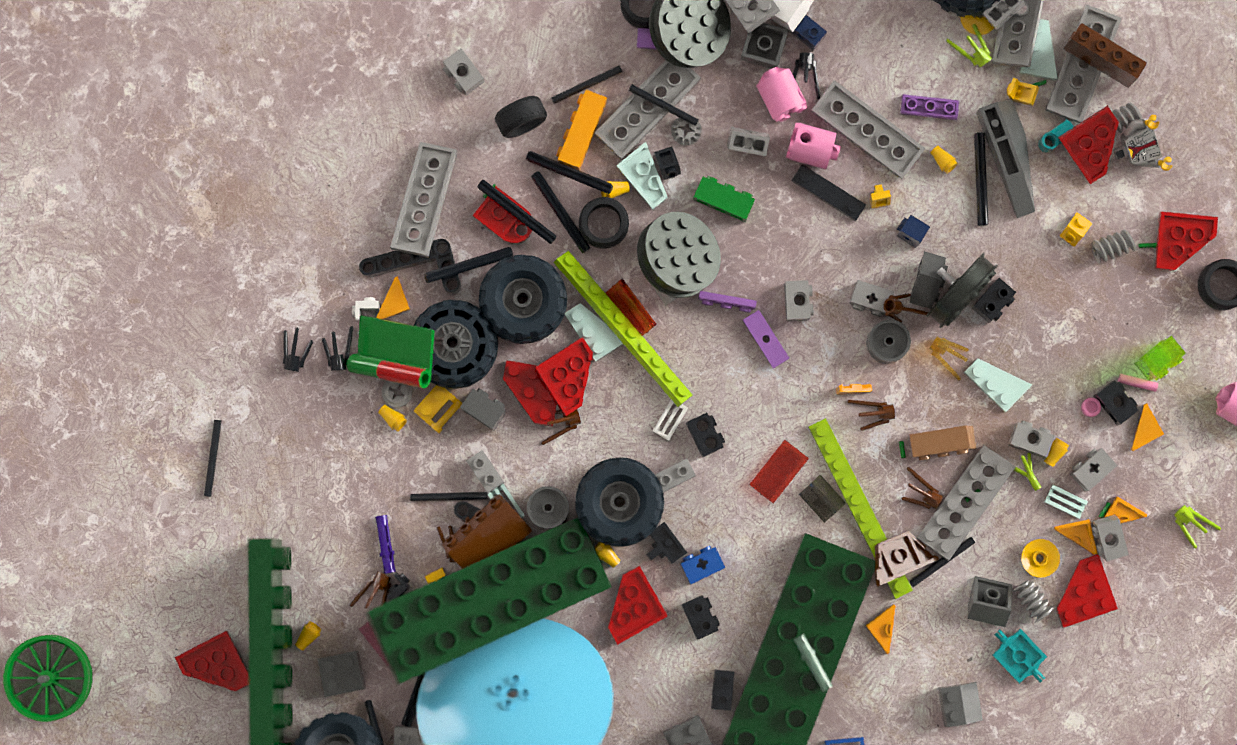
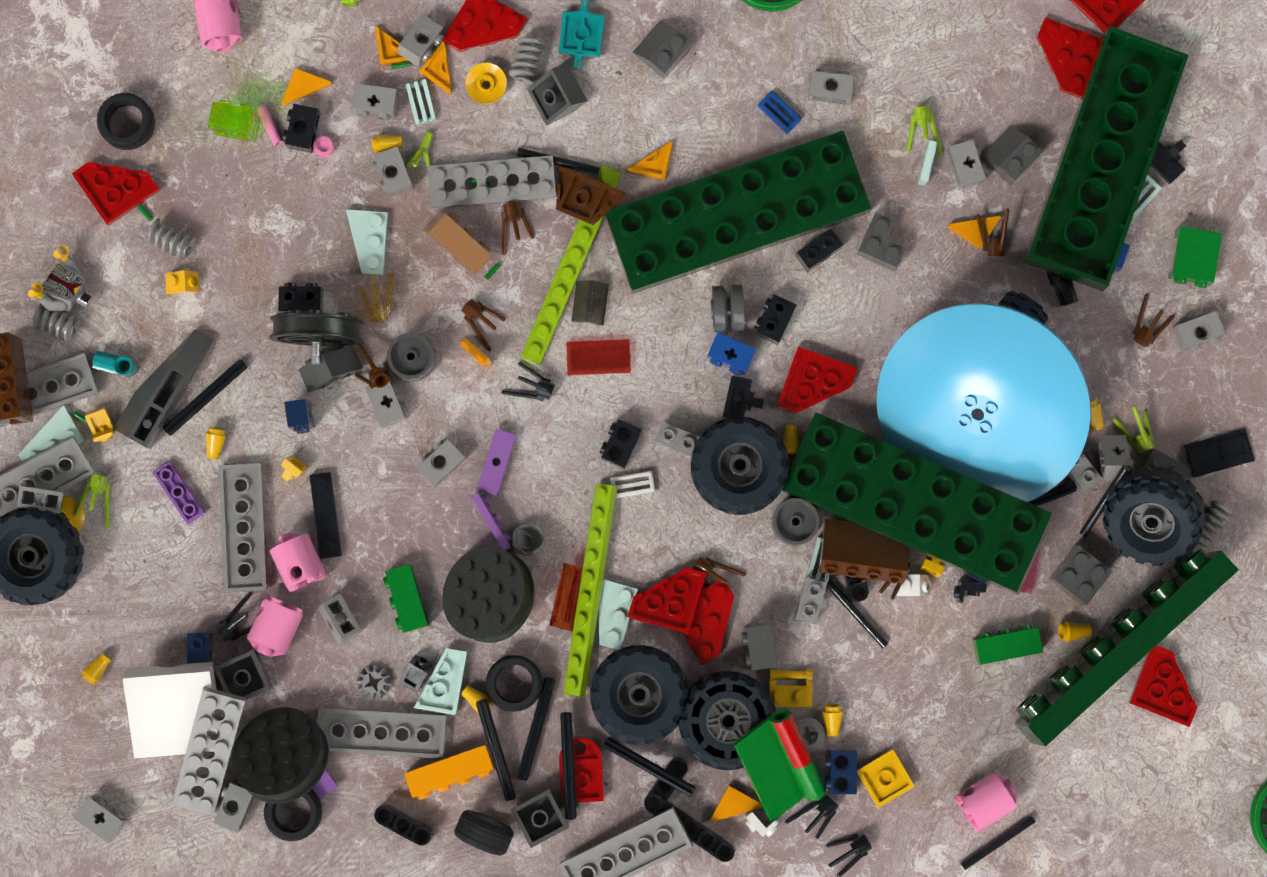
camera: 130 degrees left, 0 degrees up
reddish brown plant [350,571,391,609] -> none
dark purple pin [375,515,396,574] -> none
black bar [551,65,623,104] -> none
black bar [628,84,699,126] -> none
sand green pin [793,634,833,692] -> none
red plate [1059,105,1119,184] -> none
none -> black beam [374,804,433,846]
none -> black plant [501,362,555,402]
none -> light grey hair [511,523,545,556]
none -> dark grey brick [511,788,569,848]
none -> dark grey wheel [710,284,745,332]
none -> dark blue brick [825,750,857,794]
none -> yellow plate [857,749,915,808]
none -> white bracket [897,575,931,596]
none -> bright pink cylinder [954,772,1017,833]
none -> green brick [972,624,1043,665]

